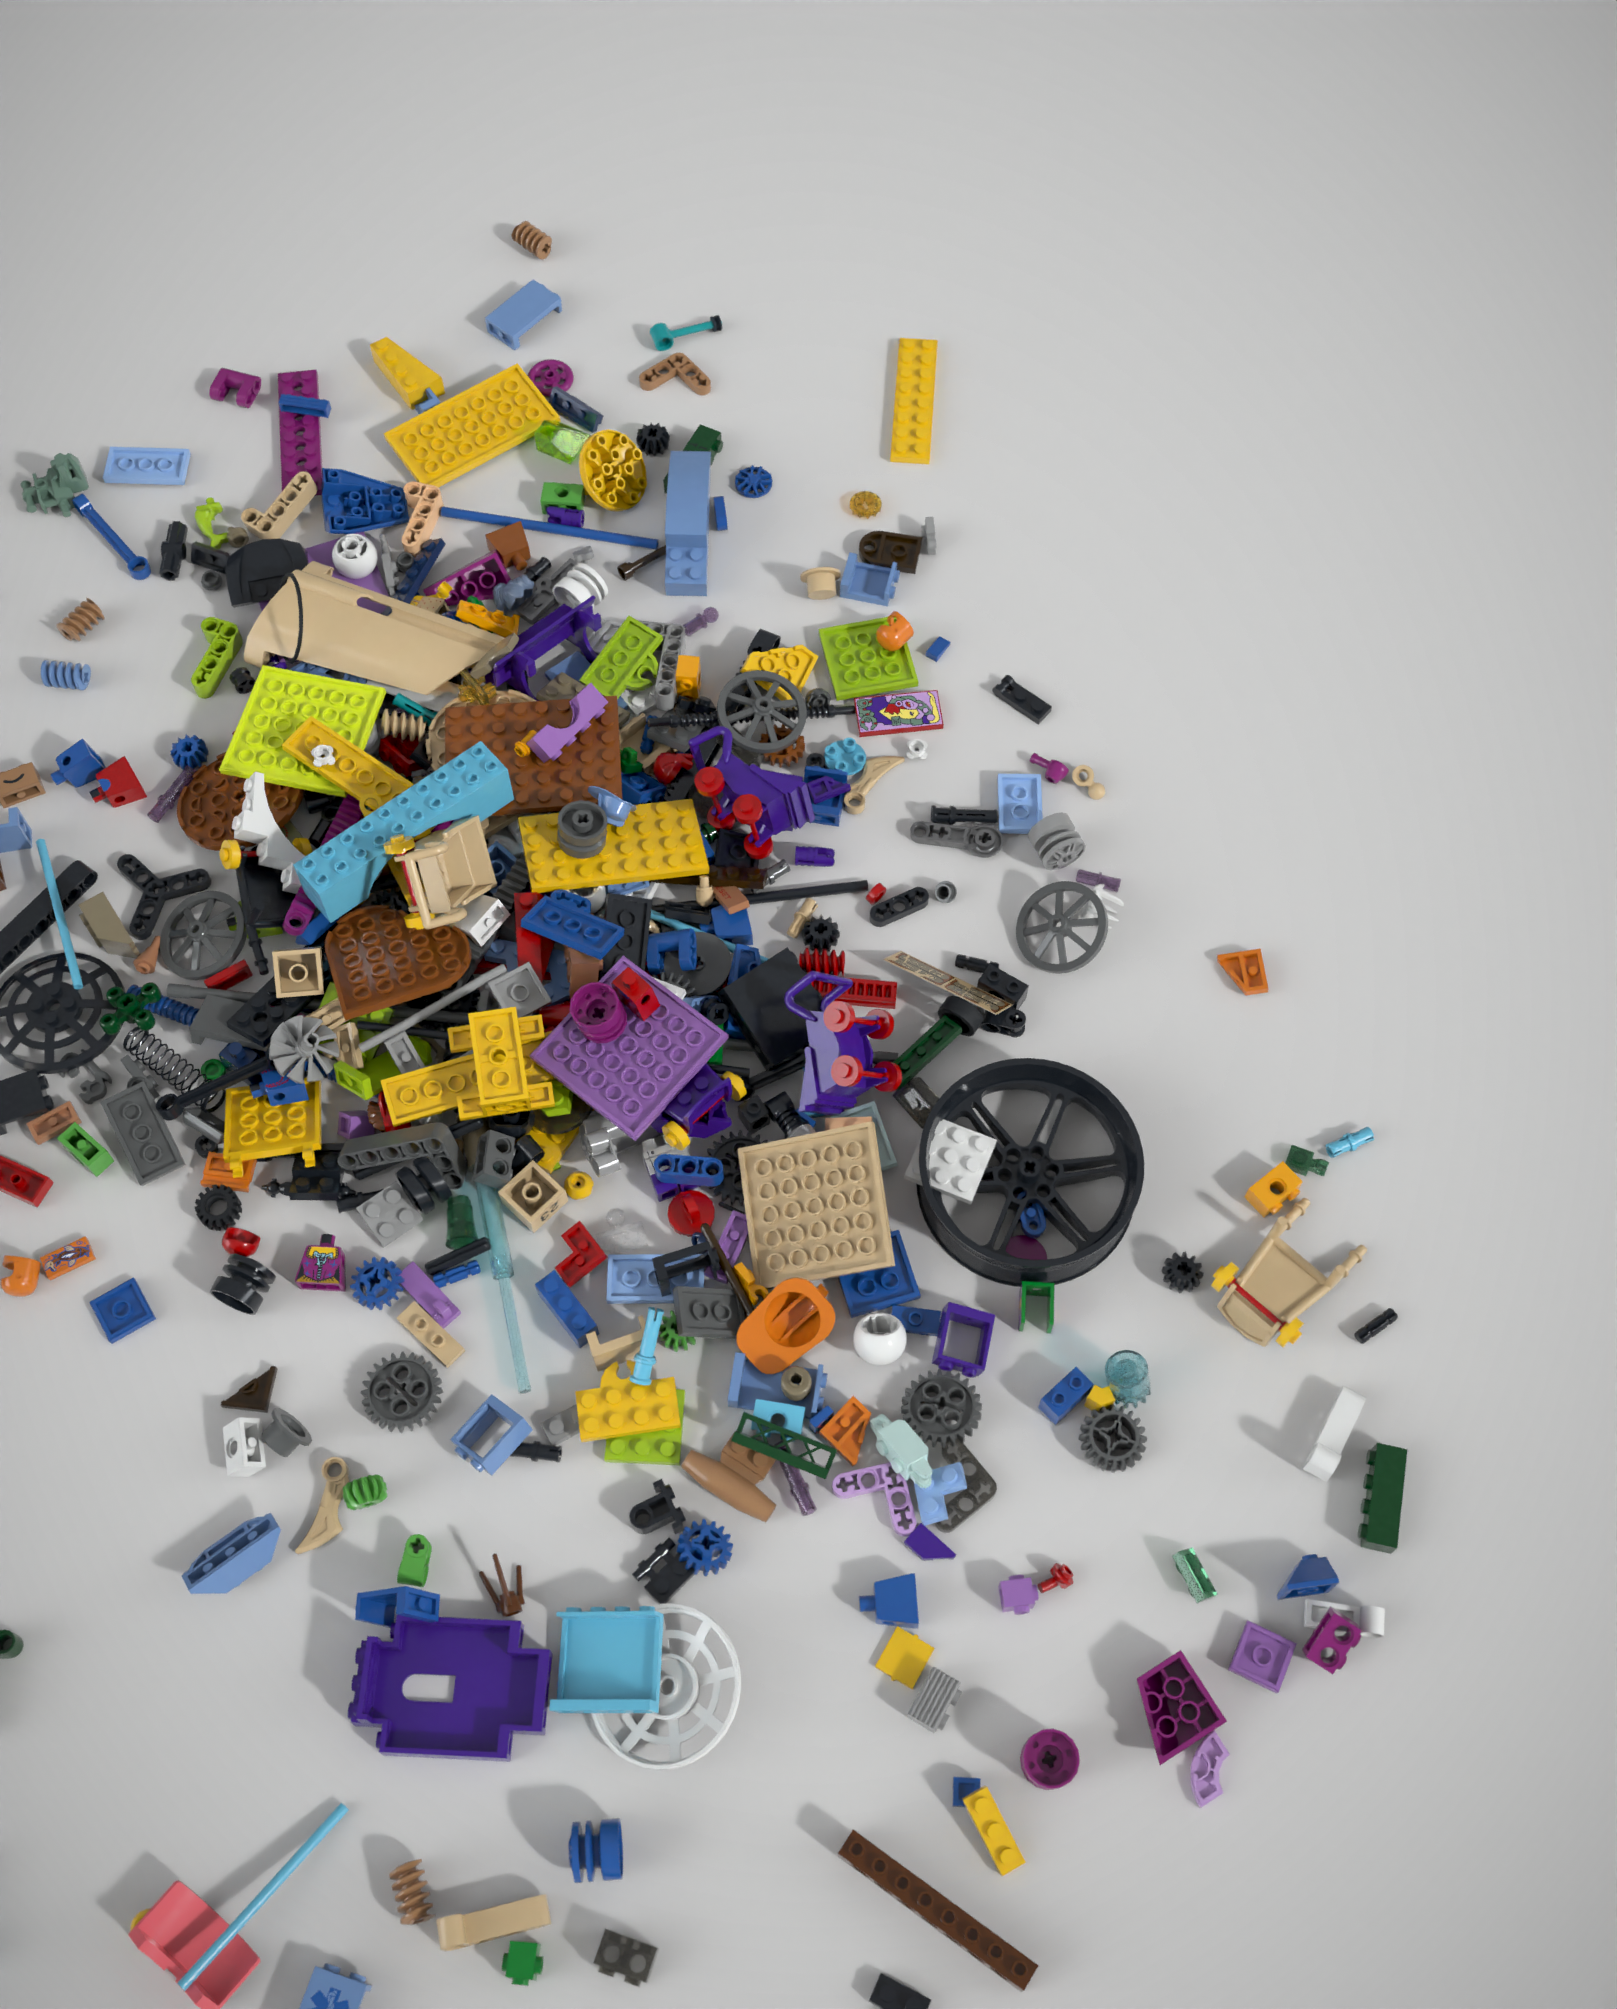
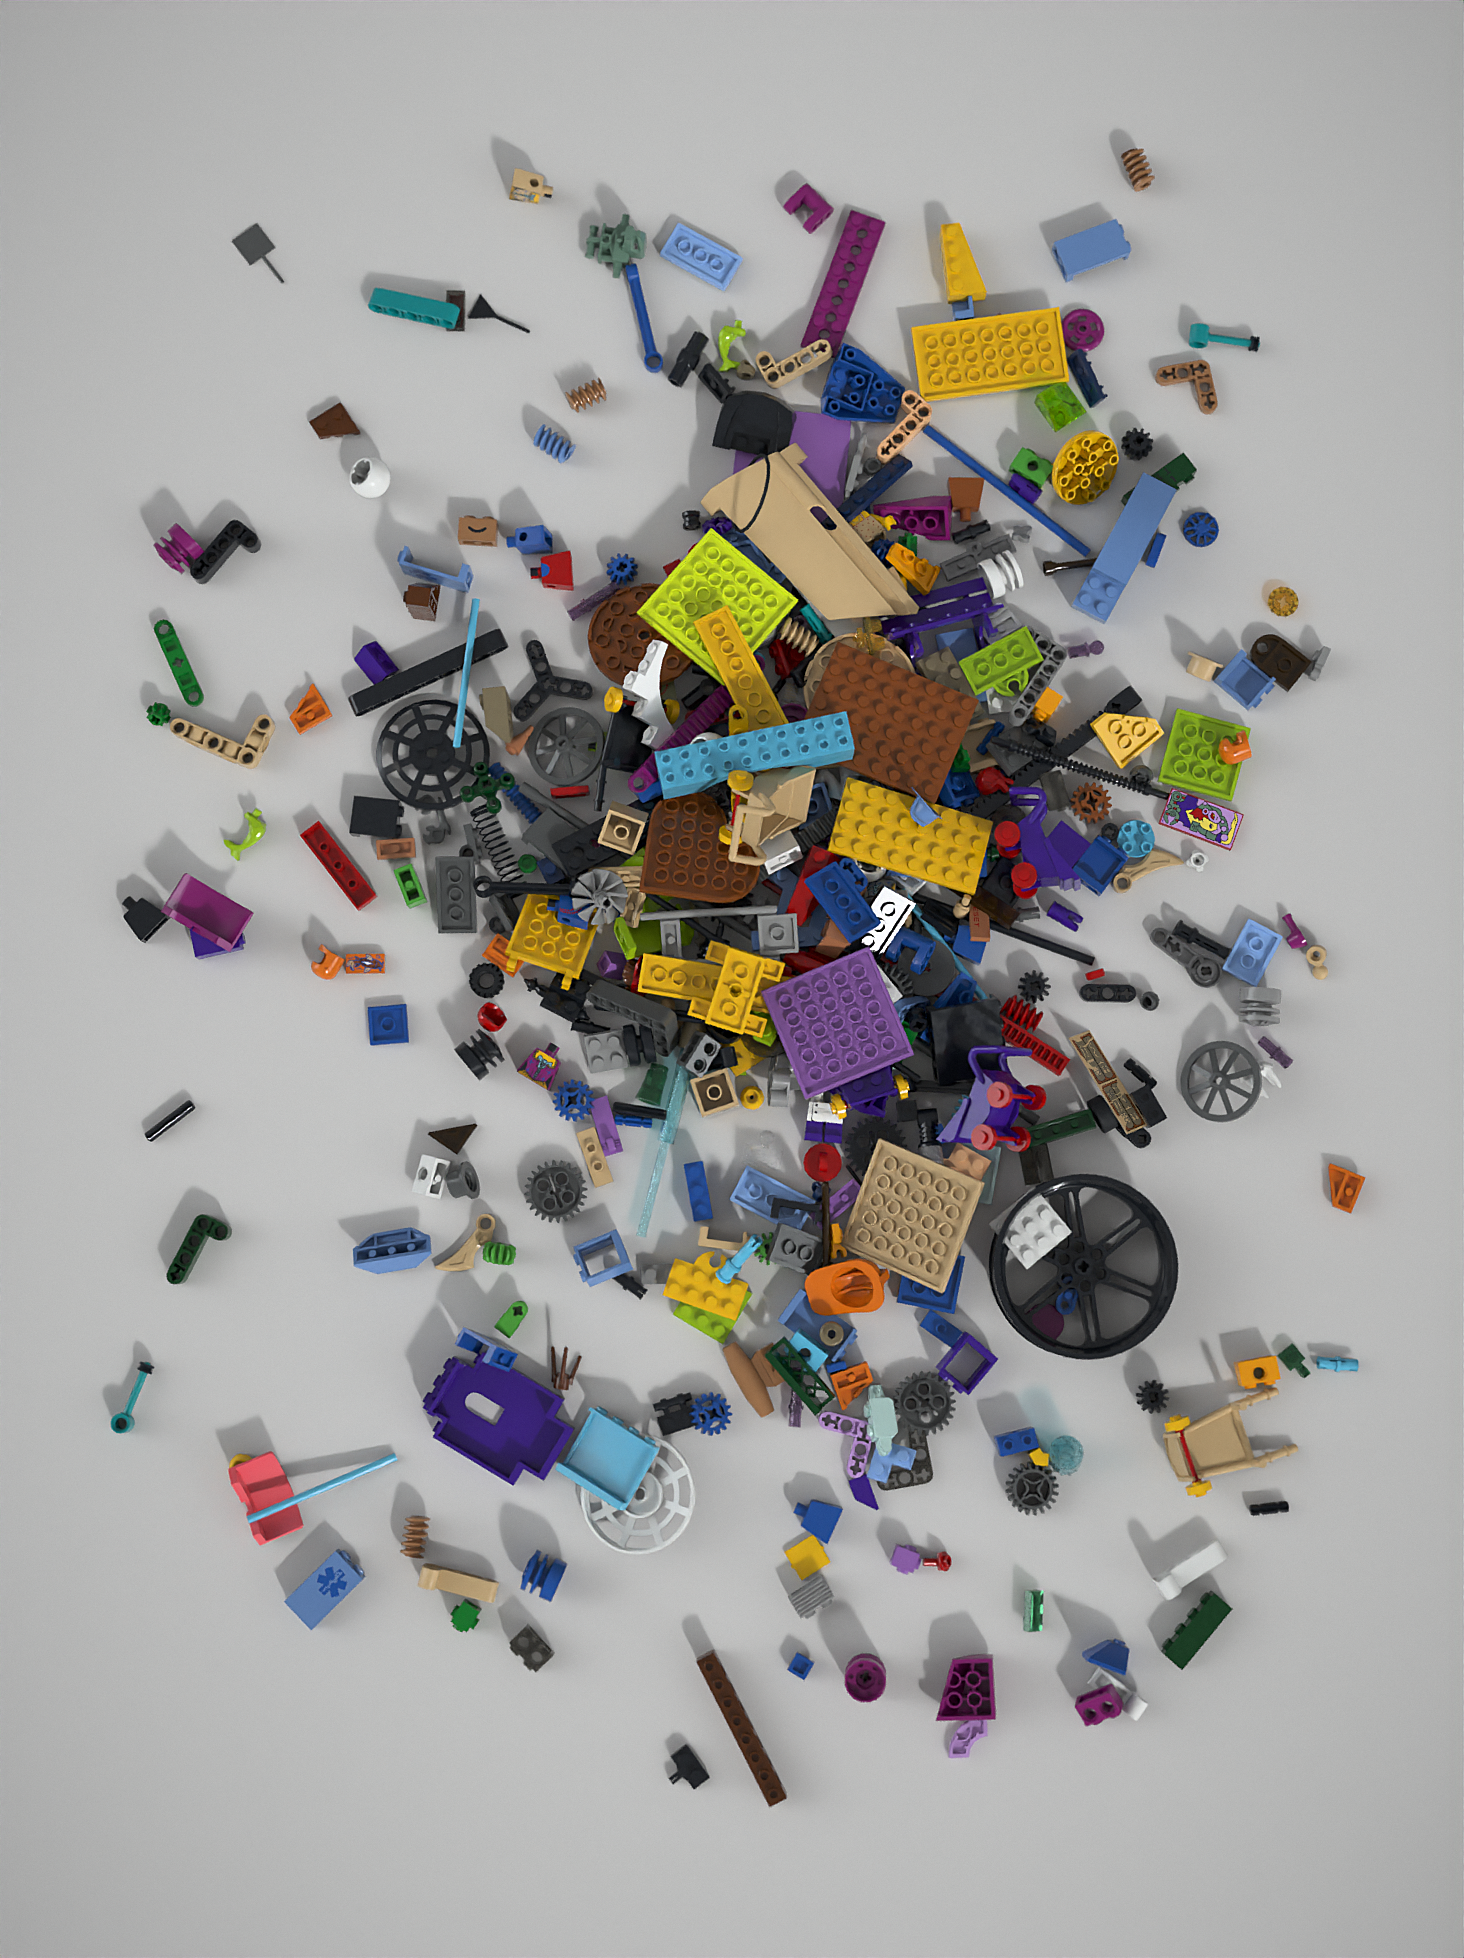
camera: 30 degrees right, 20 degrees up
lime beam [191,617,243,699] -> none
dark grey plate [201,571,222,590] -> none
blue piece [278,394,331,418] -> none
white plate [311,745,335,767] -> none
white wheel [332,534,377,579] -> none
dark tan tile [470,632,519,679] -> none
sand blue hair [493,574,534,615] -> none
light orange pin [514,730,537,757] -> none
medium lavender arch [526,683,608,763] -> none
red plate [554,1220,608,1288] -> none
dark grey wheel [557,800,607,859] -> none
magenta wheel [570,982,627,1044] -> none
red torso [612,967,660,1021] -> none
black pin [629,1479,686,1534] -> none
blue beam [654,1154,724,1187] -> none
dark grey wheel [717,670,807,753] -> none
tan axle [787,898,818,939] -> none
dark purple tile [806,776,851,804] -> none
white wheel [853,1313,907,1365] -> none
yellow plate [890,338,938,464] -> none
blue piece [926,636,951,662] -> none
yellow plate [962,1785,1026,1876] -> none
black plate [992,675,1052,725] -> none
green piece [1018,1281,1055,1334] -> none
medium lavender plate [1228,1620,1297,1694] -> none

